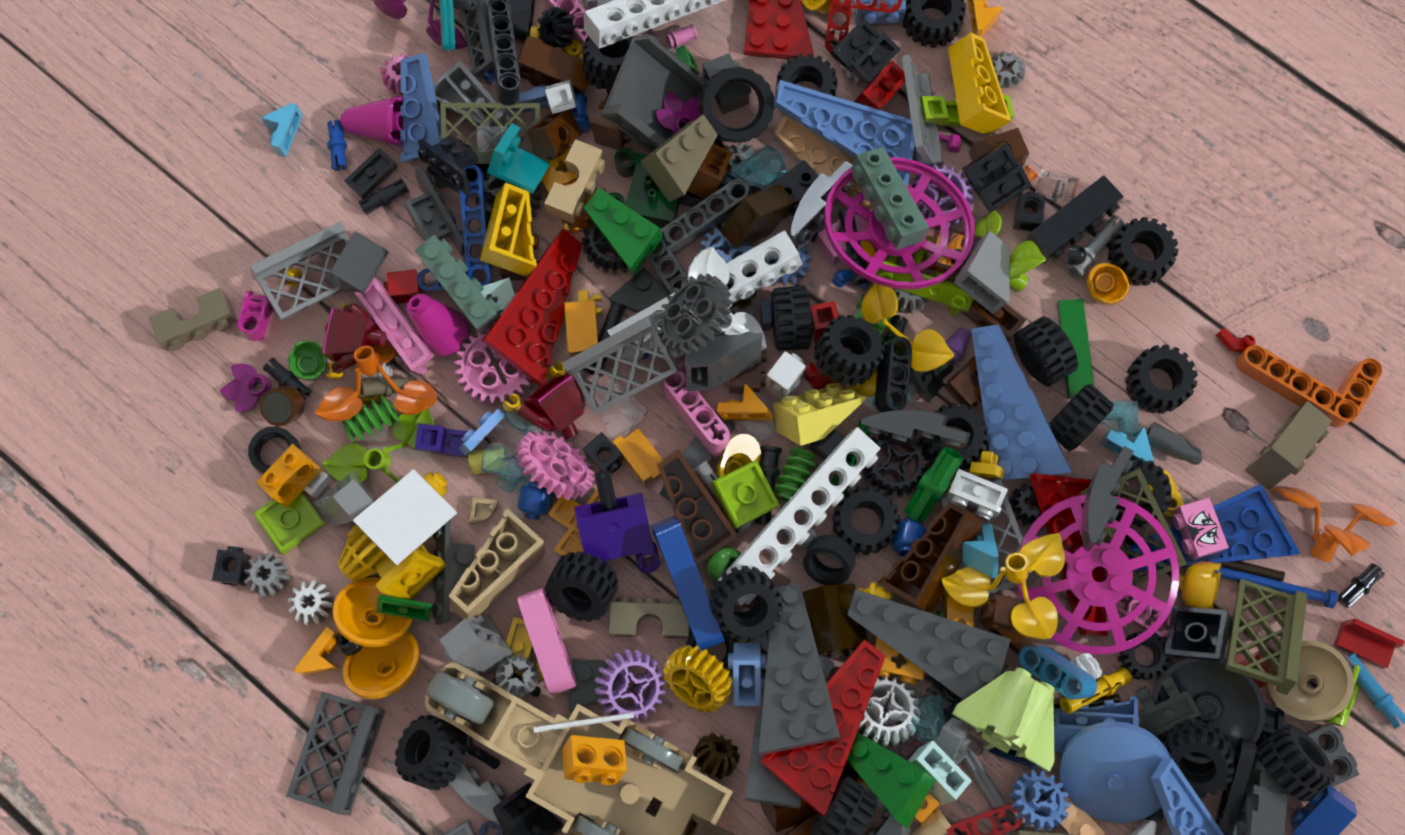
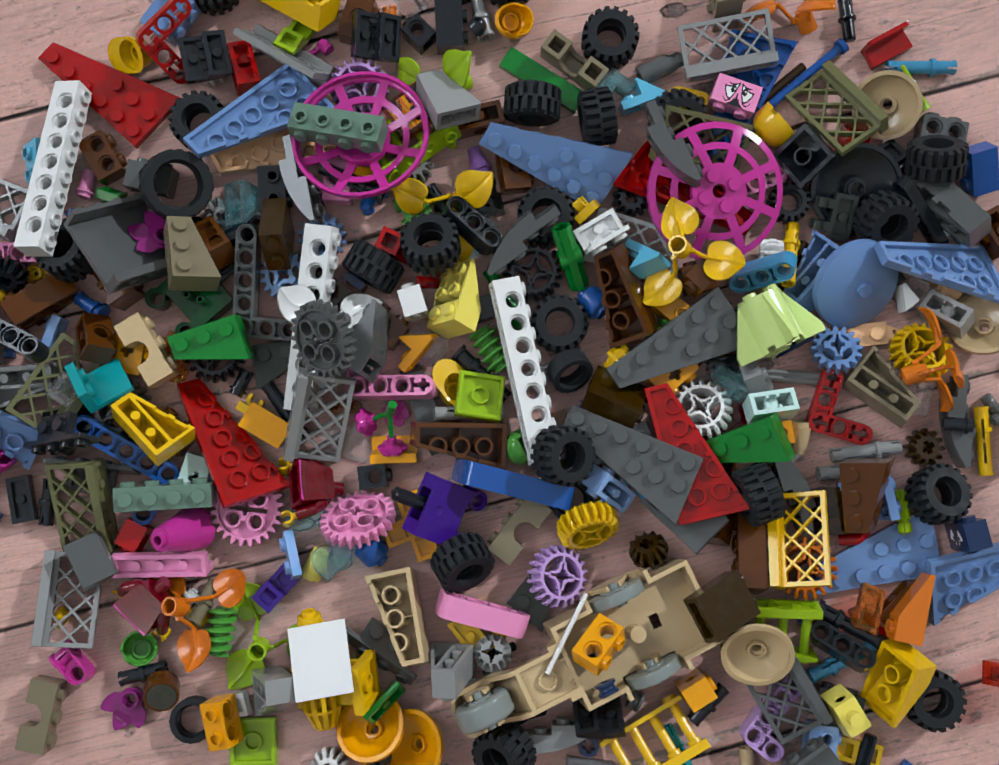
camera: 55 degrees left, 10 degrees up
tan tile [468,497,499,524] -> none
white brick [545,80,577,114] -> none
none -> olive fence [44,458,119,553]
none -> reddish brown brick [79,129,128,186]
none -> black pin [229,367,254,398]
none -> reddish brown piece [330,401,362,415]
none -> dark pink plant [354,400,410,457]
none -> dark tan arch [540,29,609,90]
none -> dark blue bush [594,678,619,698]
none -> light grey fence [677,8,779,83]

